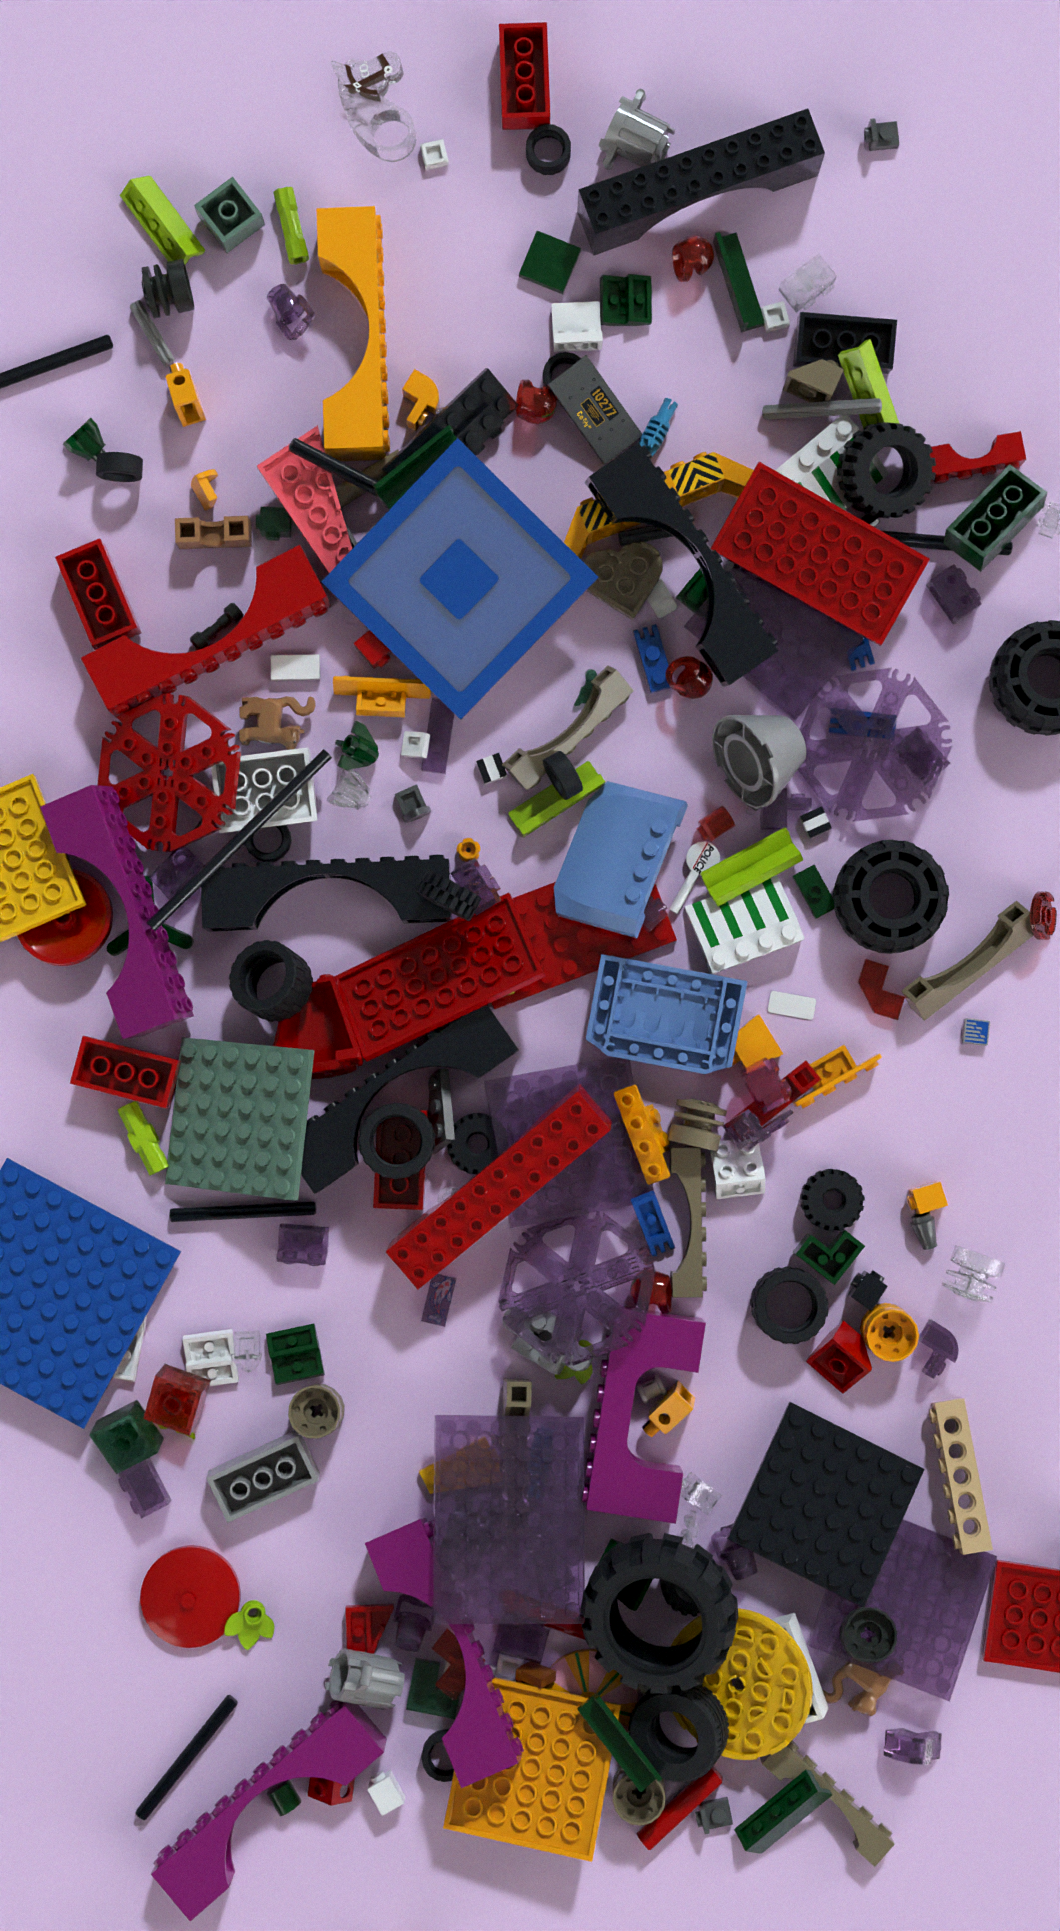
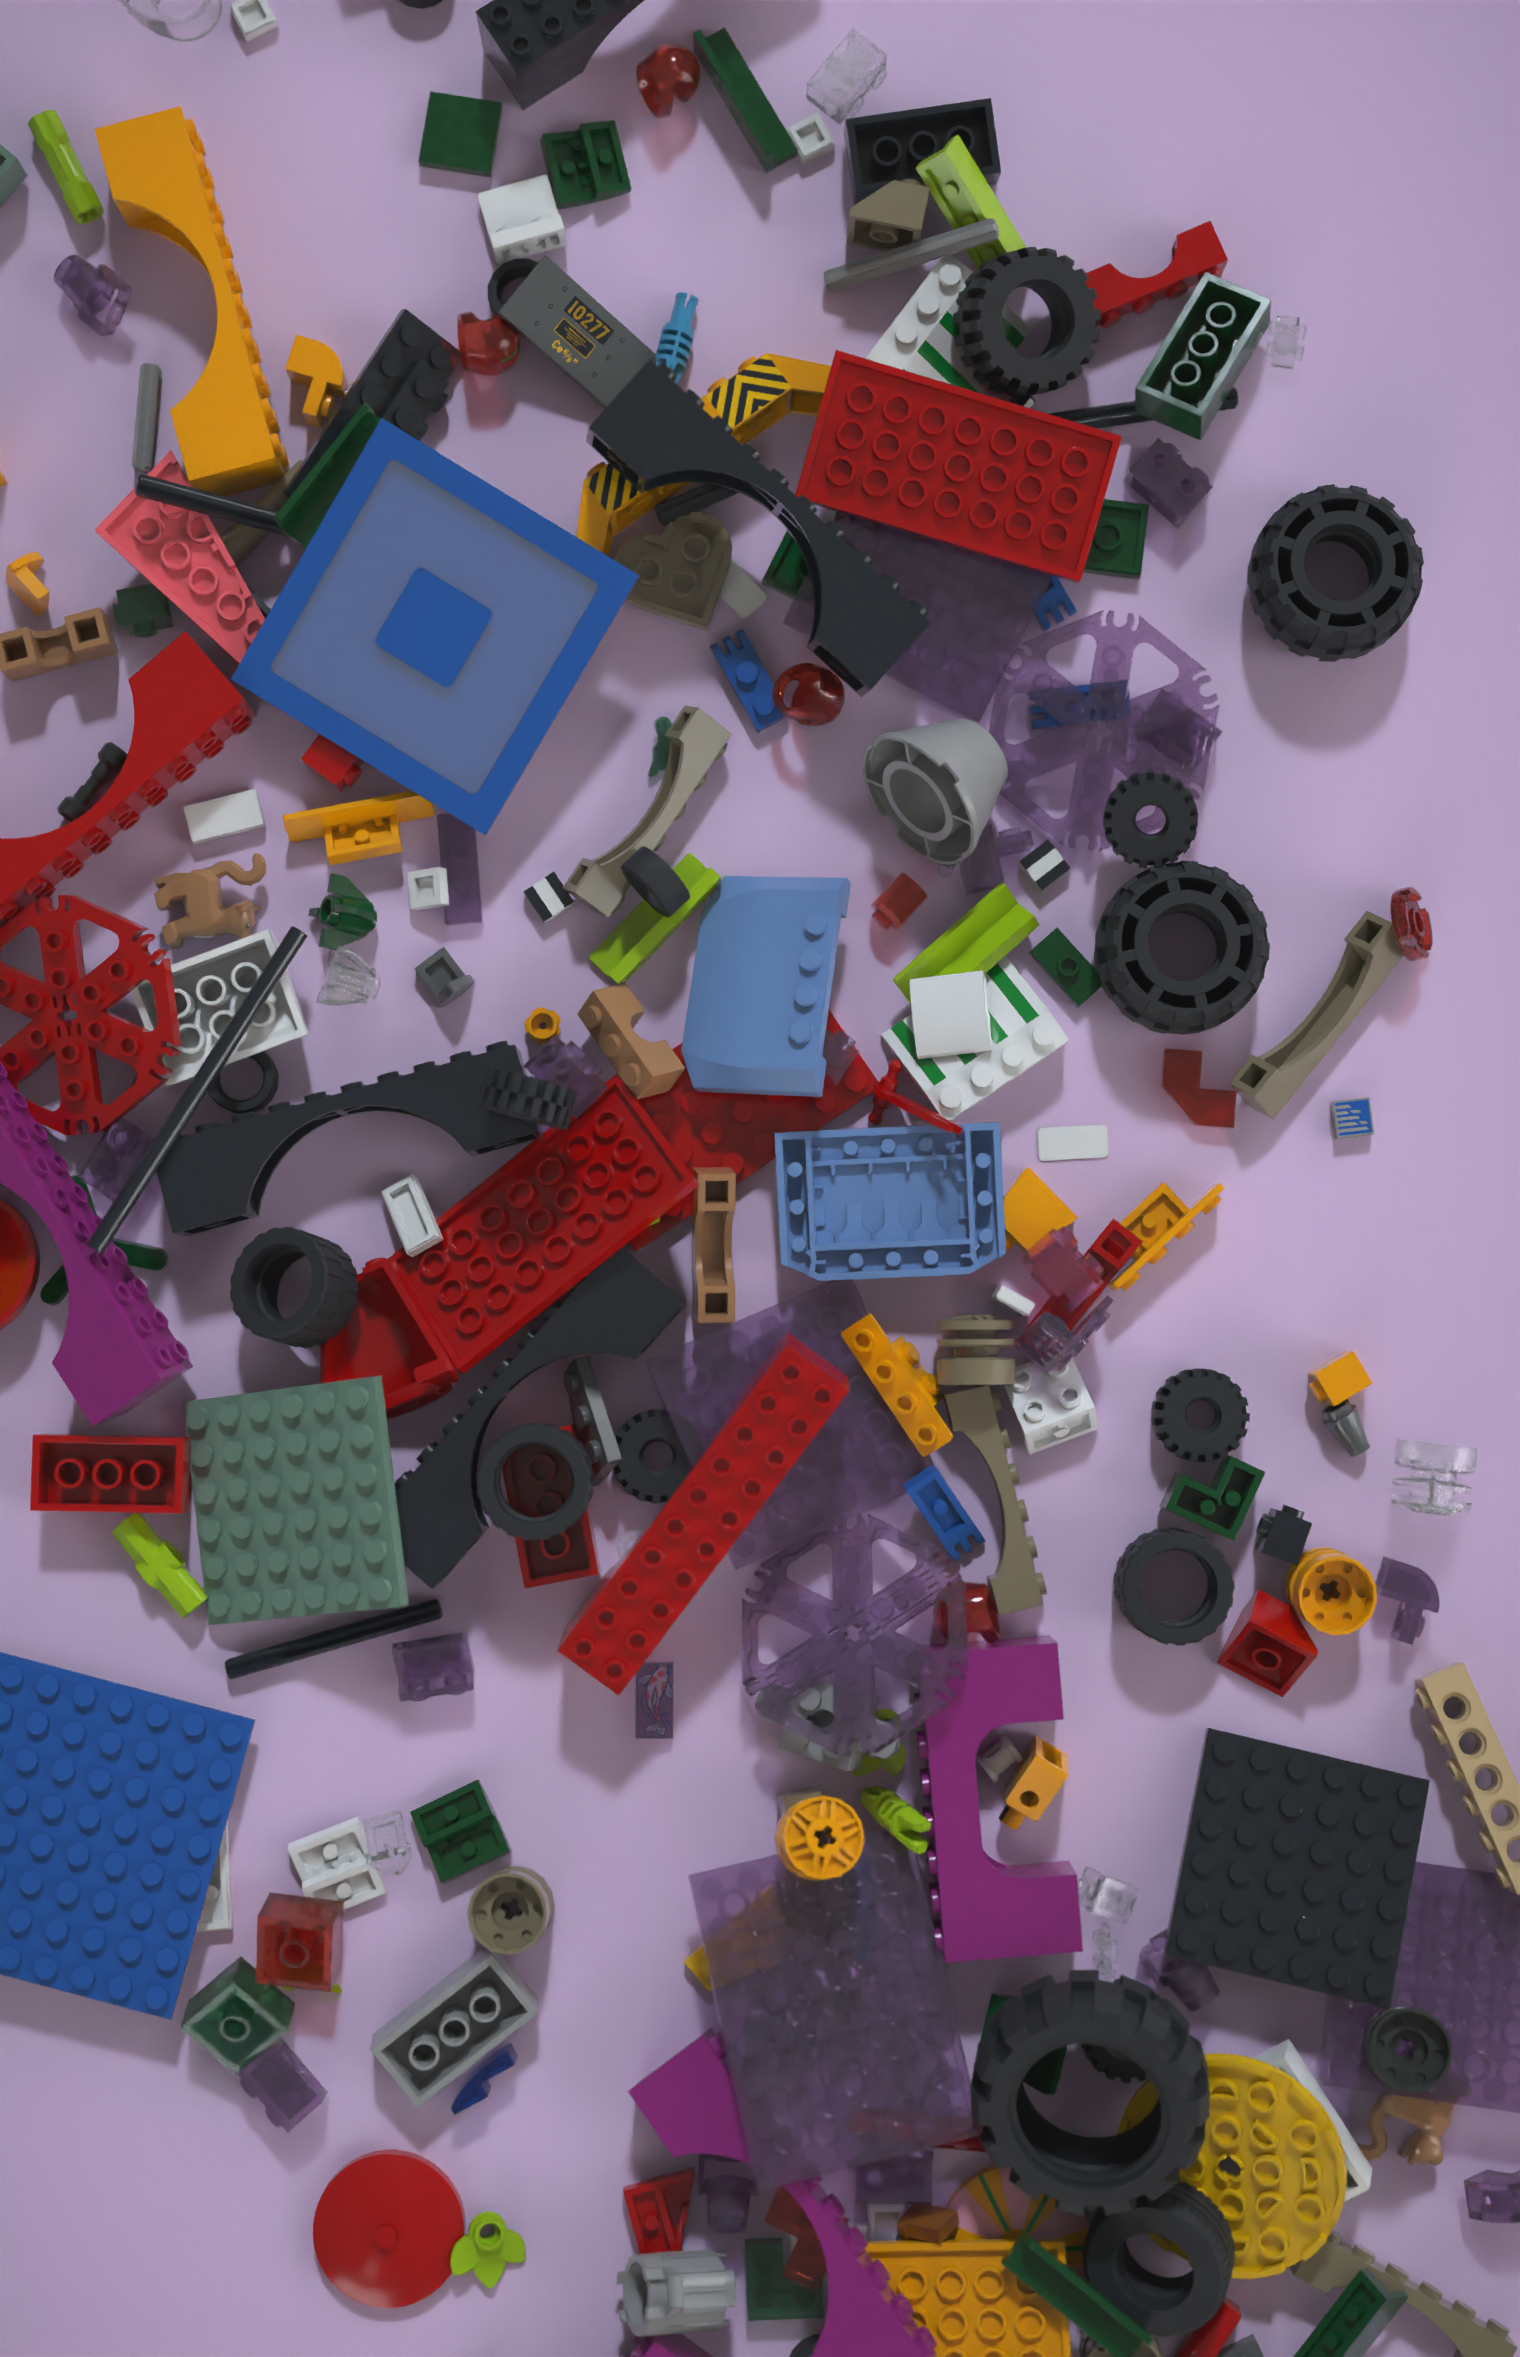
camera: 15 degrees left, 0 degrees up
white piece [669,841,720,914] -> none
none -> light grey axle [132,363,162,473]
none -> white tile [381,1174,444,1257]
none -> clear blue slope [451,2042,518,2115]
none -> medium nougat arch [577,983,685,1100]
none -> medium nougat arch [693,1167,736,1323]
none -> light orange wheel [774,1796,864,1881]
none -> lime hinge [860,1785,931,1855]
none -> red piece [868,1060,962,1135]
none -> white slope [910,970,992,1059]
none -> white tile [990,1285,1035,1317]
none -> dark green tile [1083,499,1149,579]
none -> black tyre [1103,770,1198,869]

